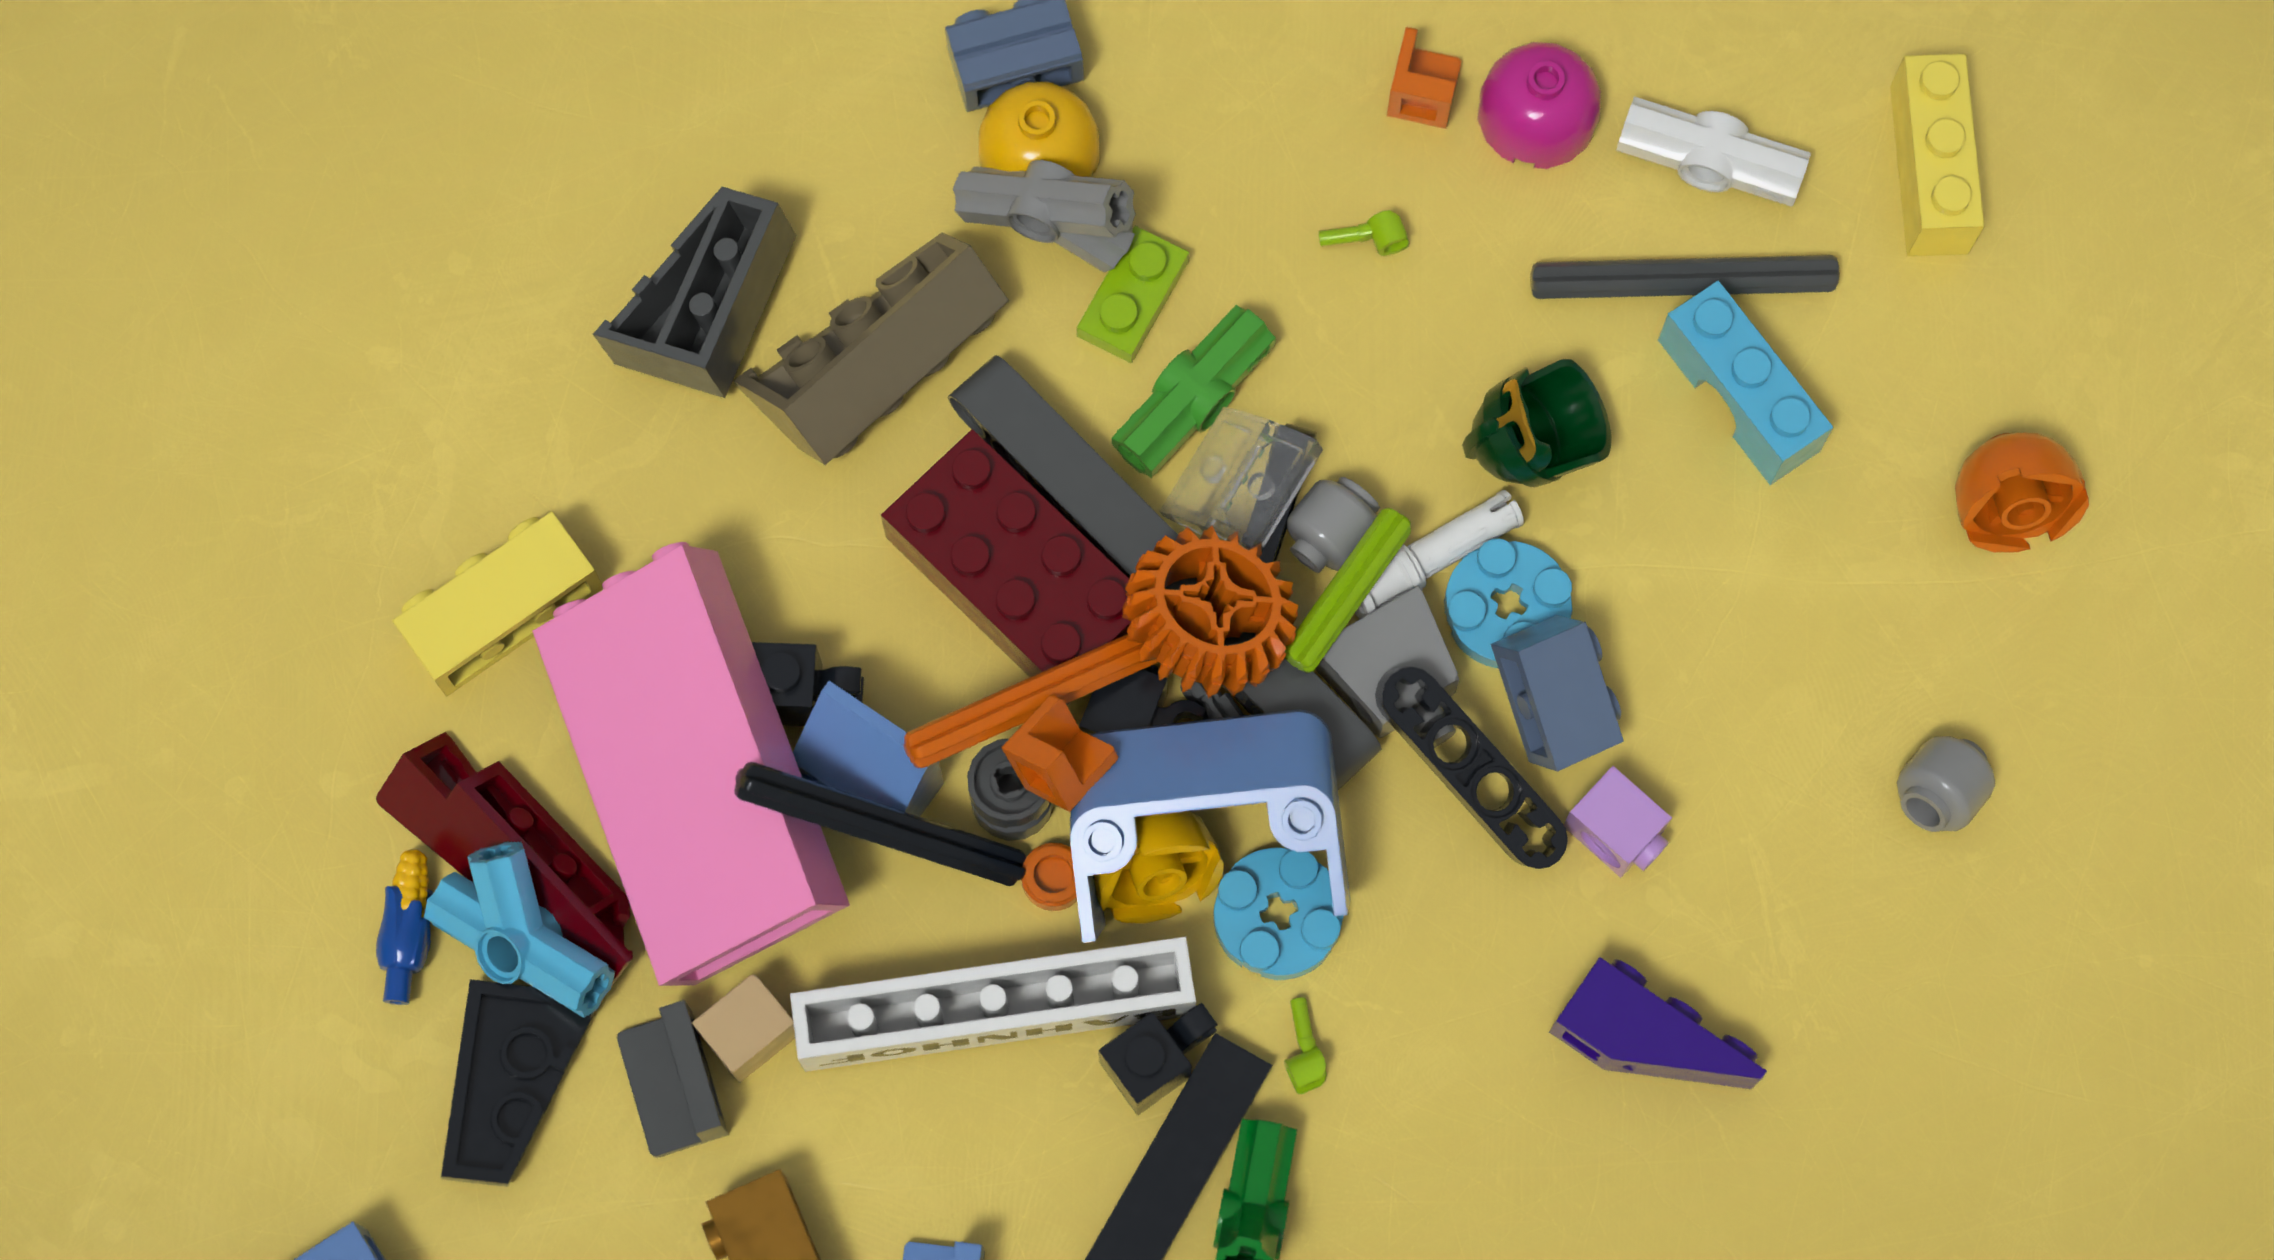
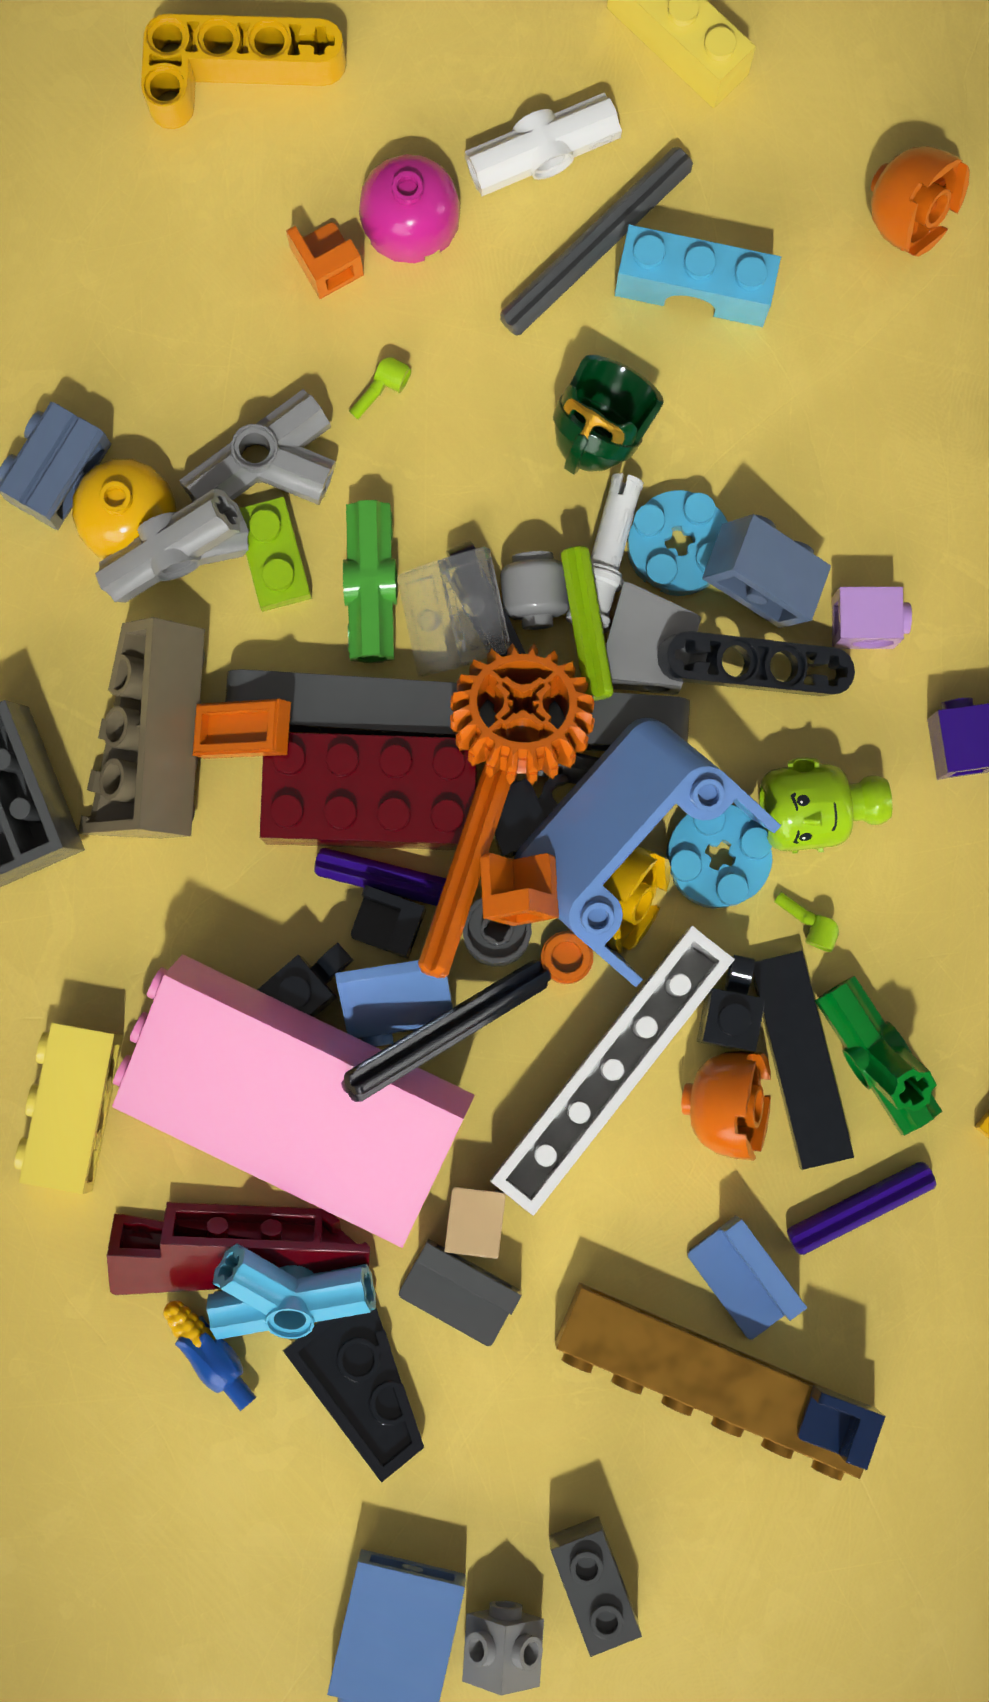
camera: 45 degrees left, 10 degrees up
none -> light grey piece [179,389,336,505]
none -> orange tile [192,698,291,759]
none -> dark purple axle [314,848,446,906]
none -> black panel [351,885,426,959]
none -> orange cylinder [681,1051,771,1161]
none -> lime piece [759,757,892,854]

